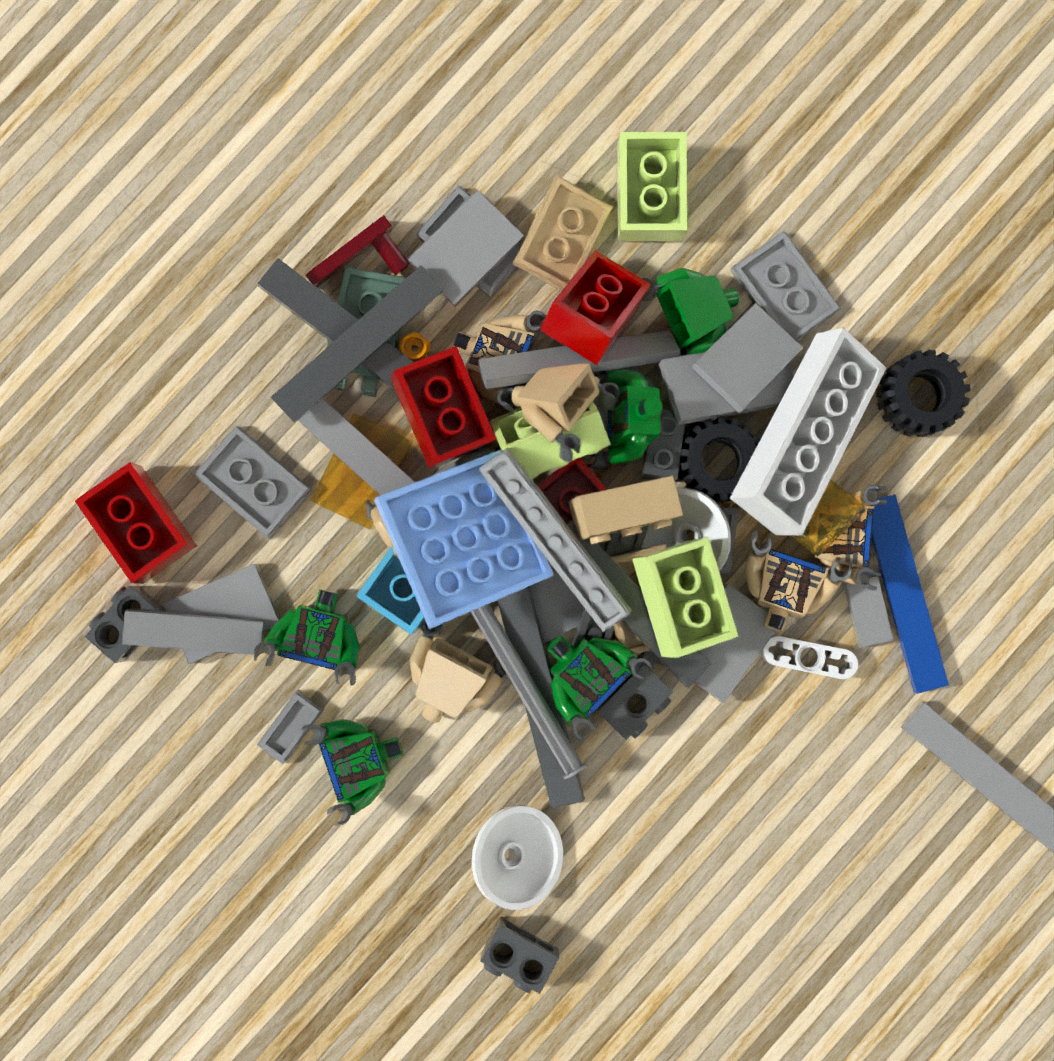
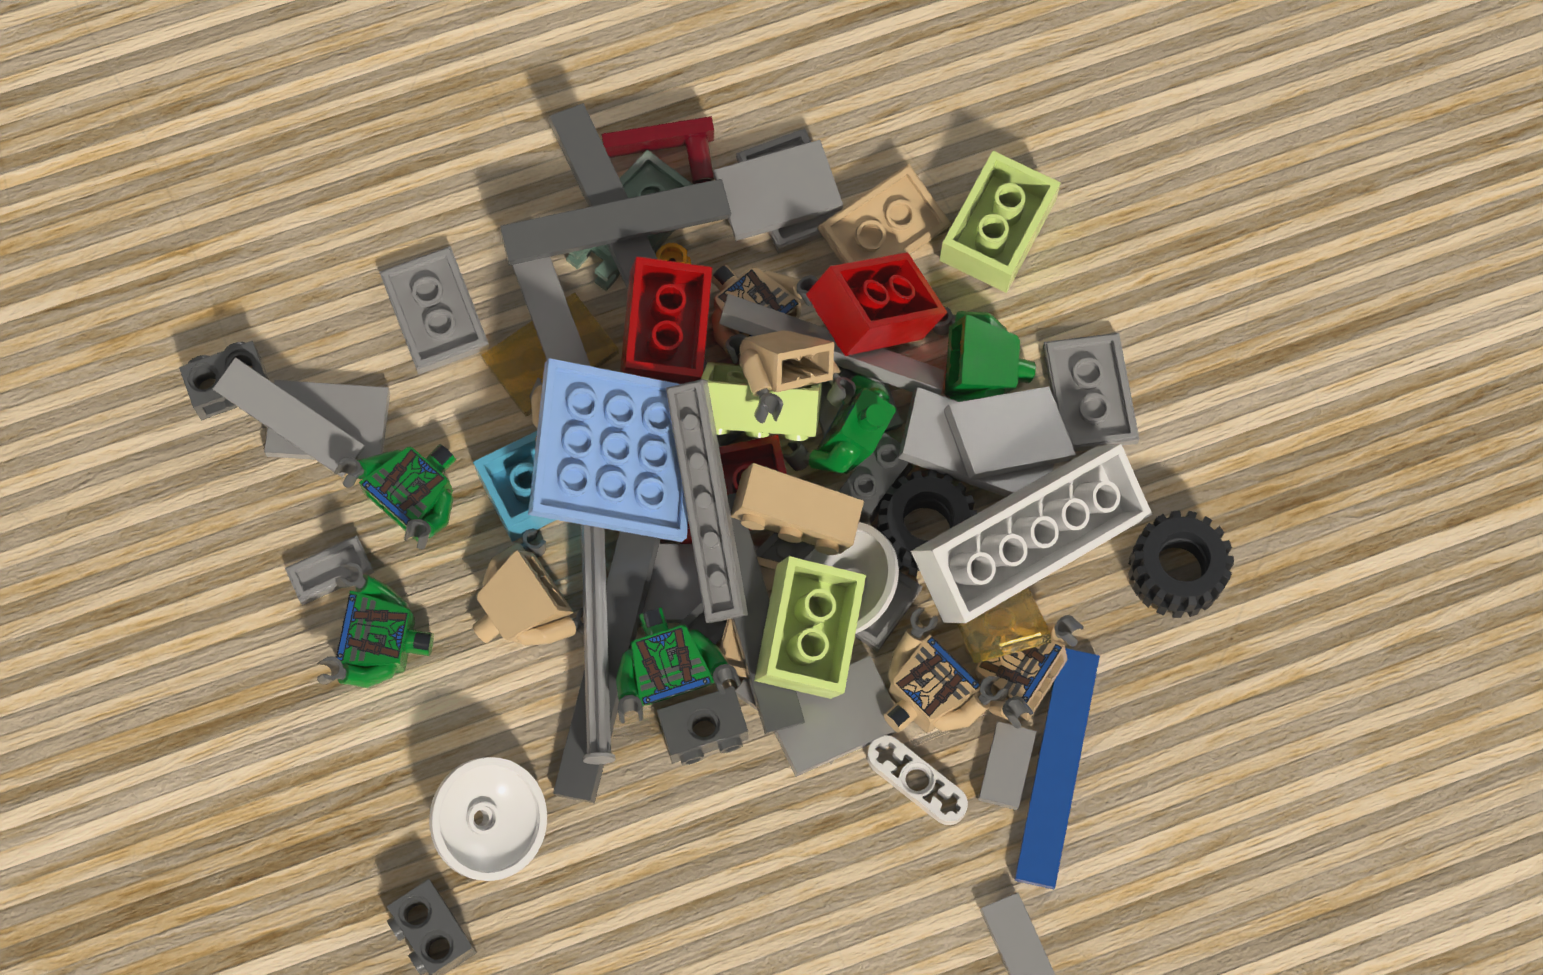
camera: 30 degrees right, 15 degrees down
red brick [74,462,197,584] -> none

